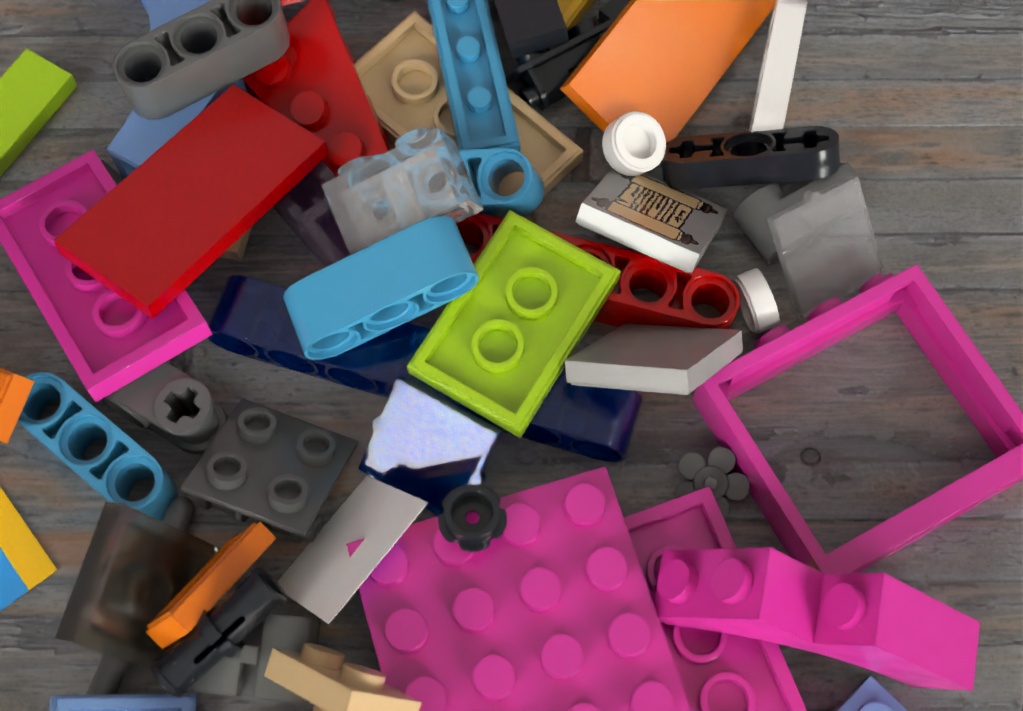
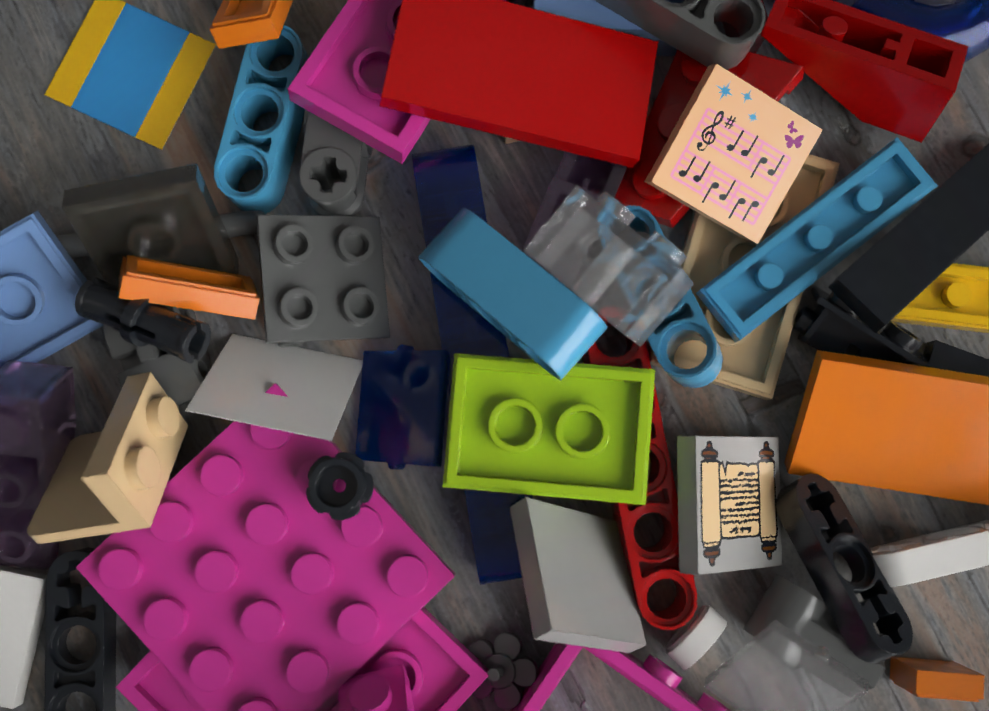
camera: 65 degrees right, 15 degrees up
white tile [602,111,666,176] -> none
none -> light nougat tile [645,64,822,244]
none -> orange tile [890,657,985,702]

